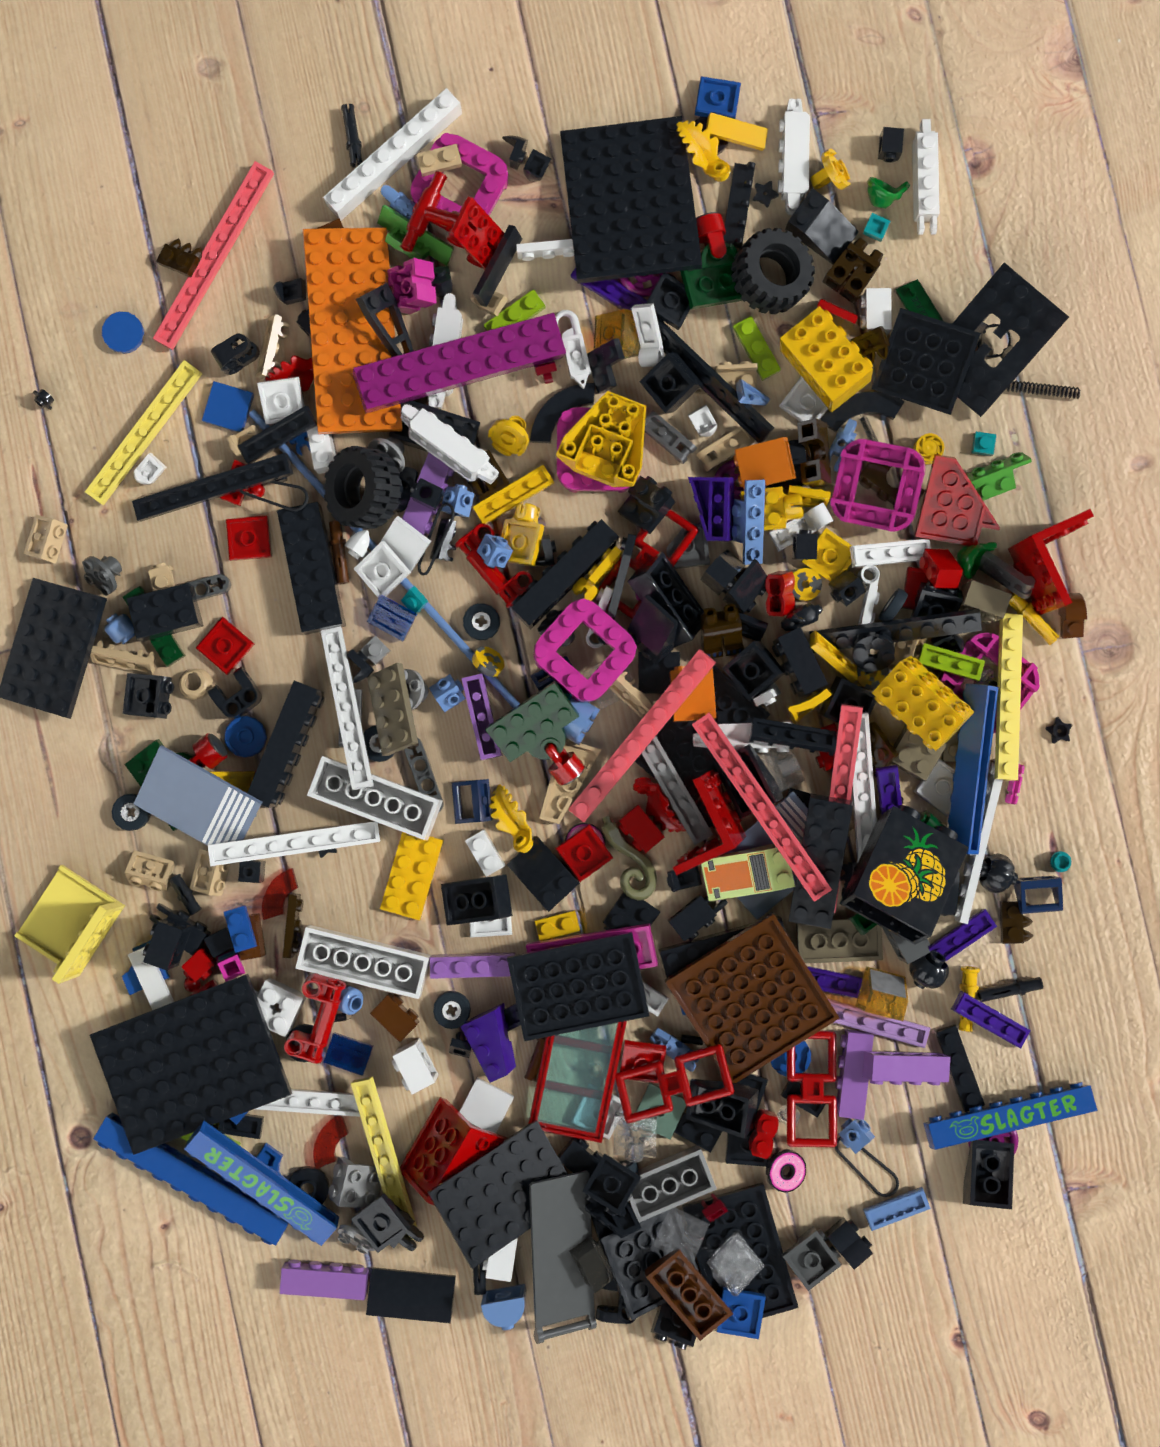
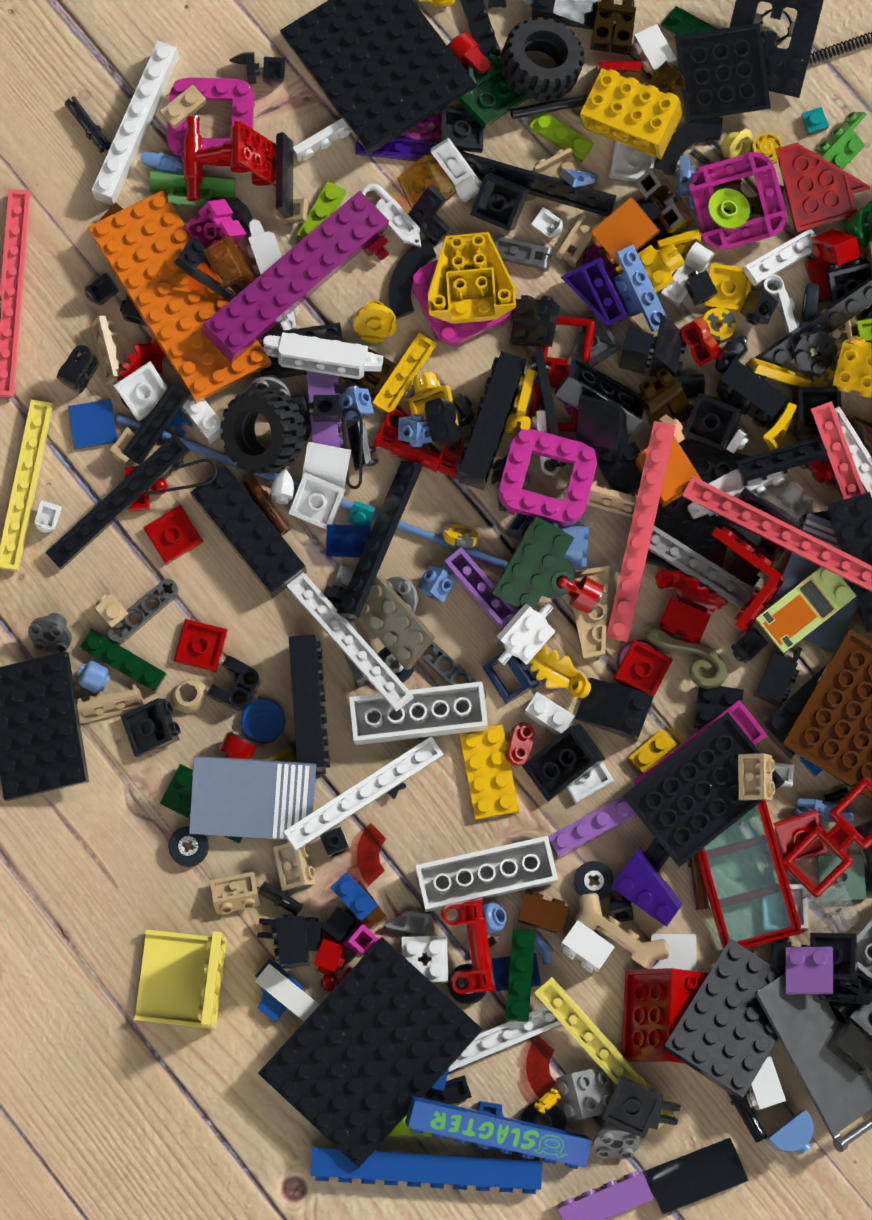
camera: 25 degrees left, 10 degrees down
black brick [126,583,204,642] -> none
dark brown plate [282,893,304,959] -> none
black bush [463,603,500,640] -> none
none -> clear orange plate [203,236,256,289]
none -> black plate [337,461,423,619]
none -> light grey tile [385,910,430,936]
none -> black brick [425,397,461,447]
none -> white plate [497,602,555,665]
none -> red plate [506,722,535,766]
none -> dark green plate [506,929,535,1022]
none -> black piece [510,94,589,119]
none -> yellow piece [534,1089,561,1114]
none -> medium blue bar [535,933,554,965]
none -> tan plate [575,893,669,969]
none -> light nougat plate [659,415,685,443]
none -> lime dish [708,188,750,229]
none -> light yellow hat [721,129,753,159]
none -> tan bracket [738,753,775,800]
none -> medium lavender plate [786,947,833,995]

